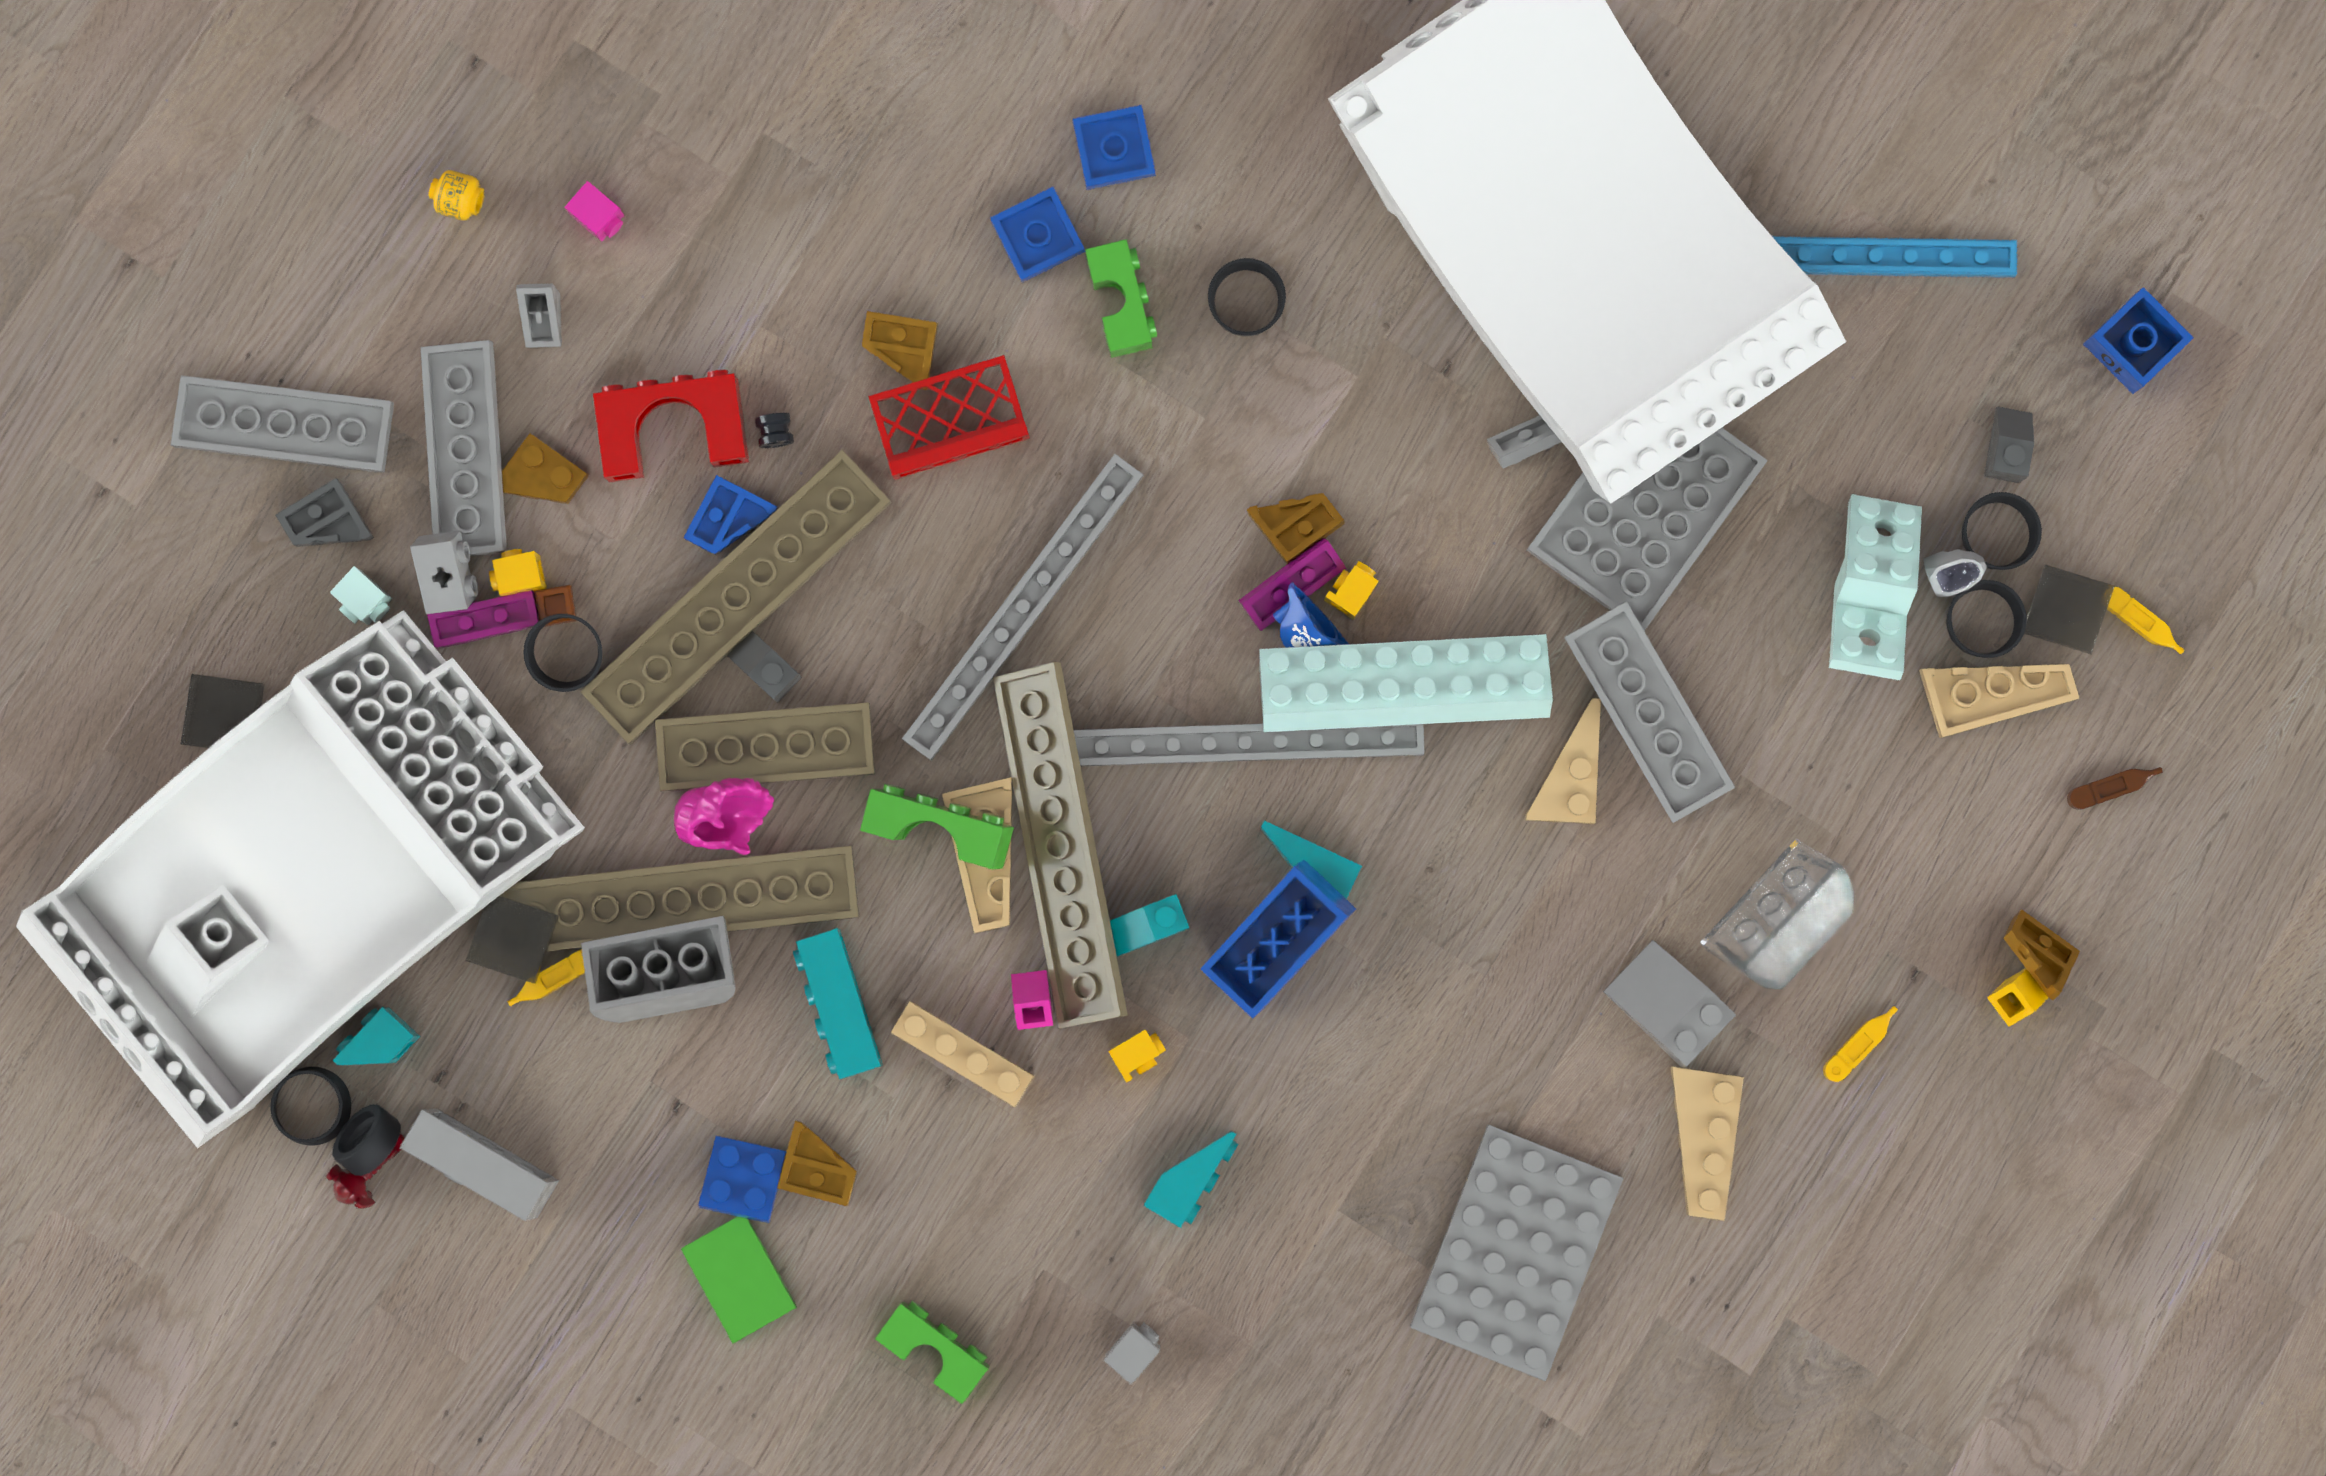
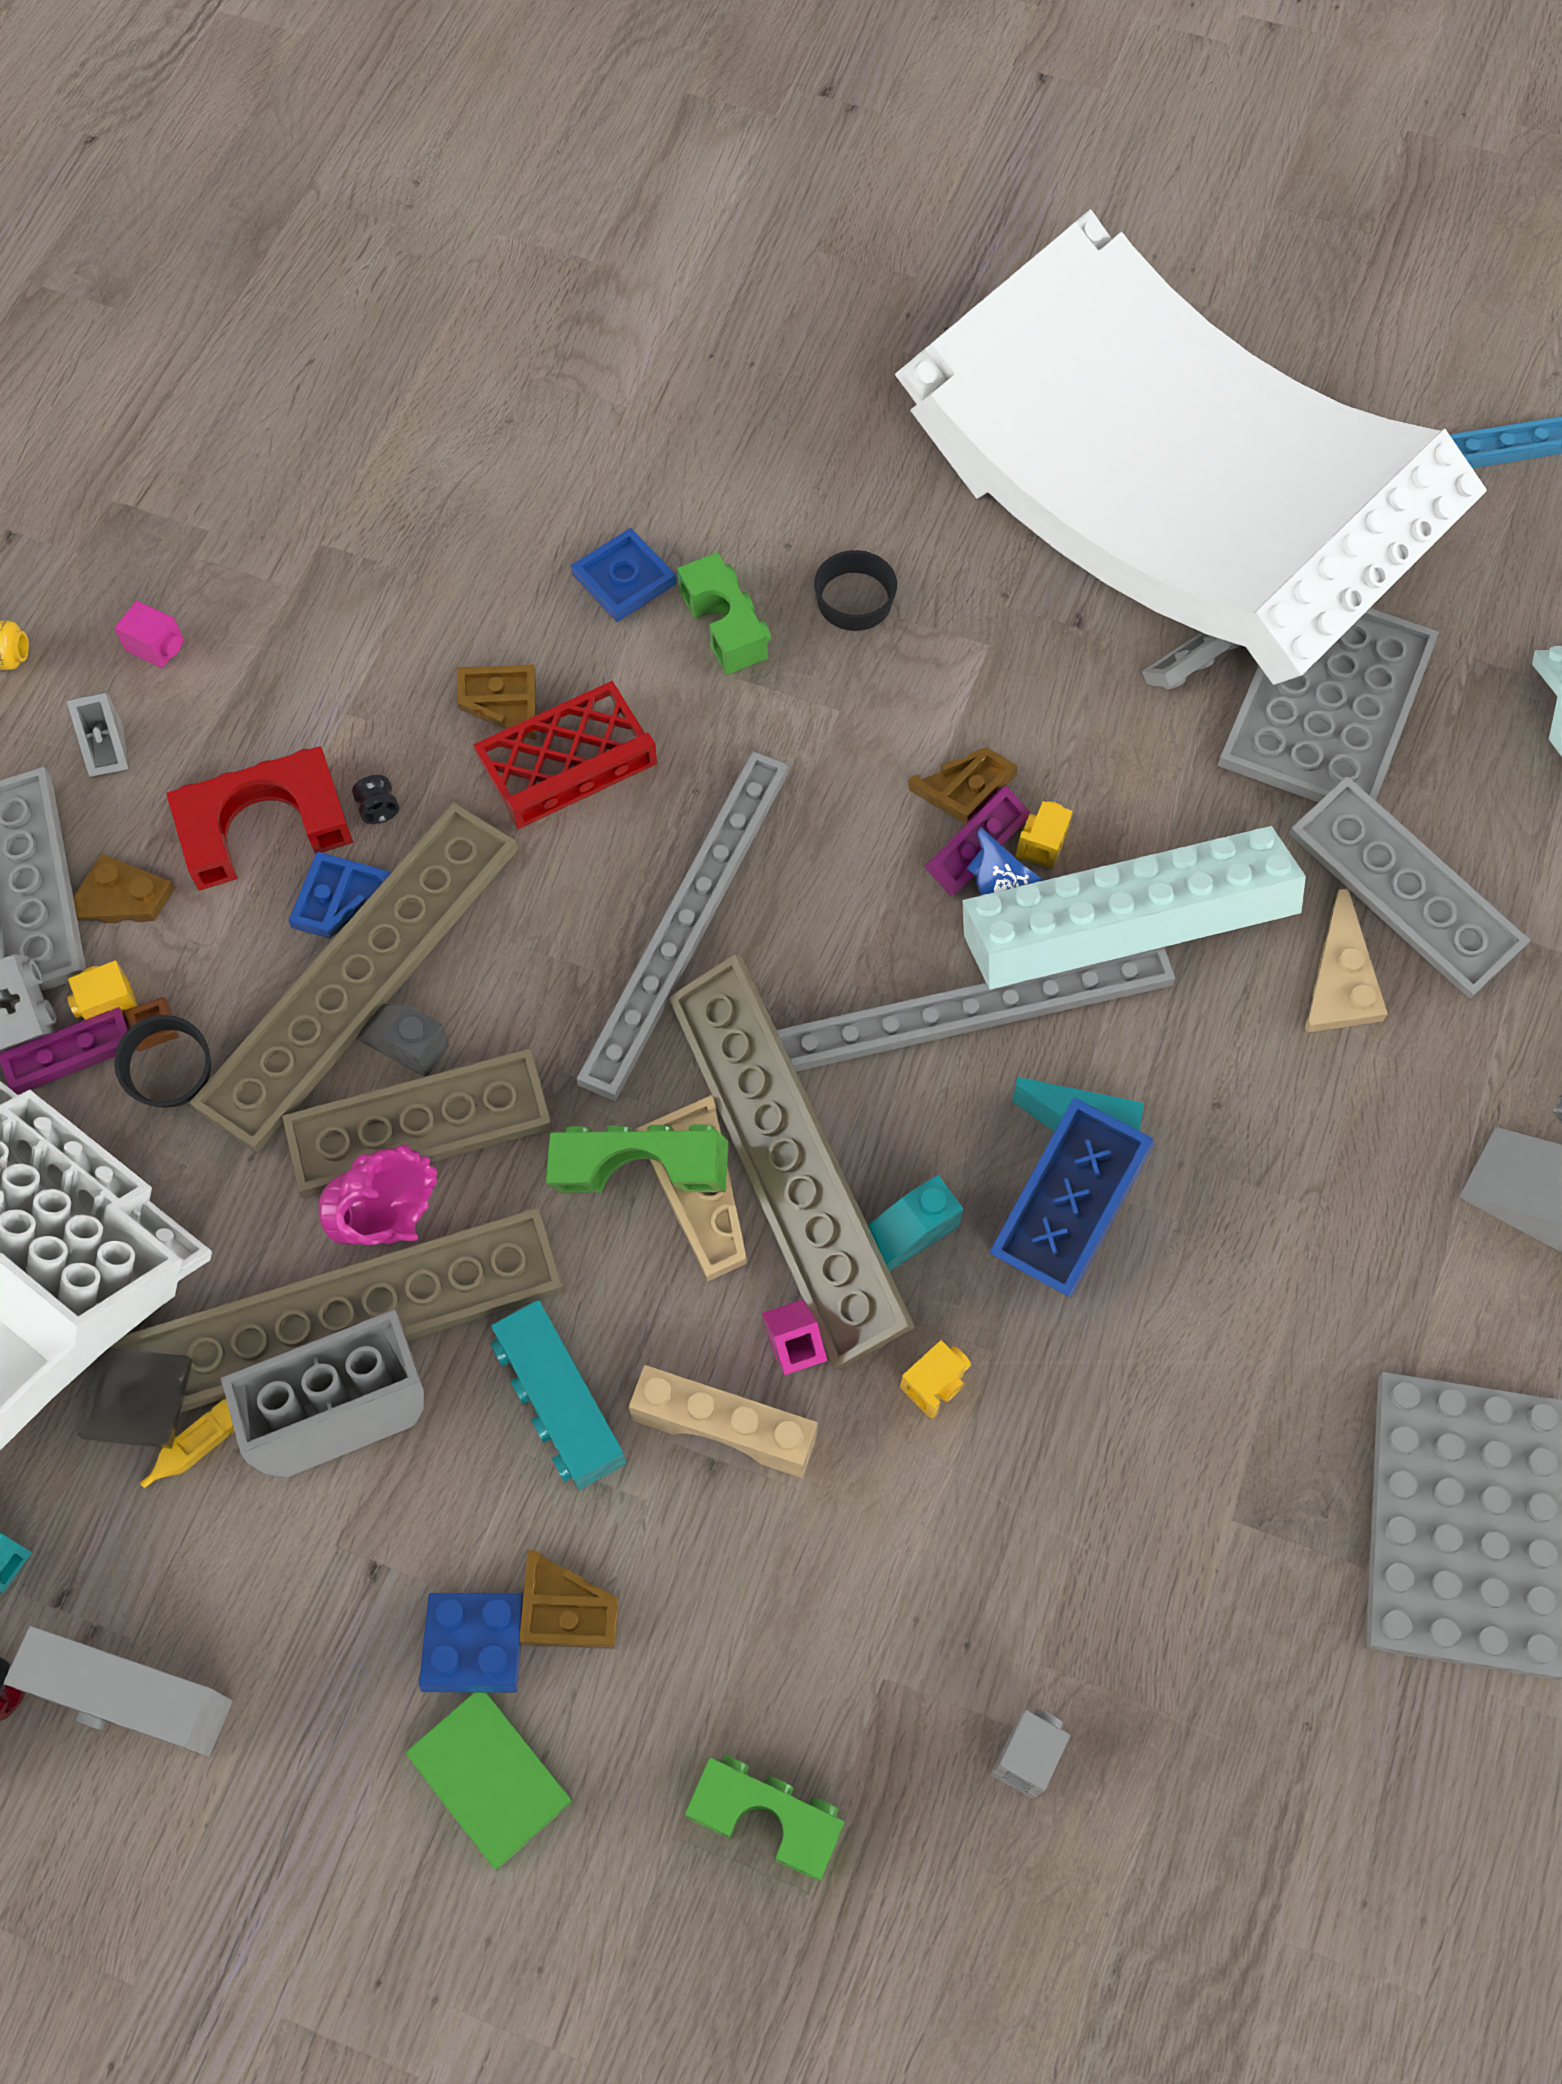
camera: 15 degrees left, 20 degrees down
blue plate [1073,105,1156,190] -> none
teal slope [1143,1131,1239,1228] -> none

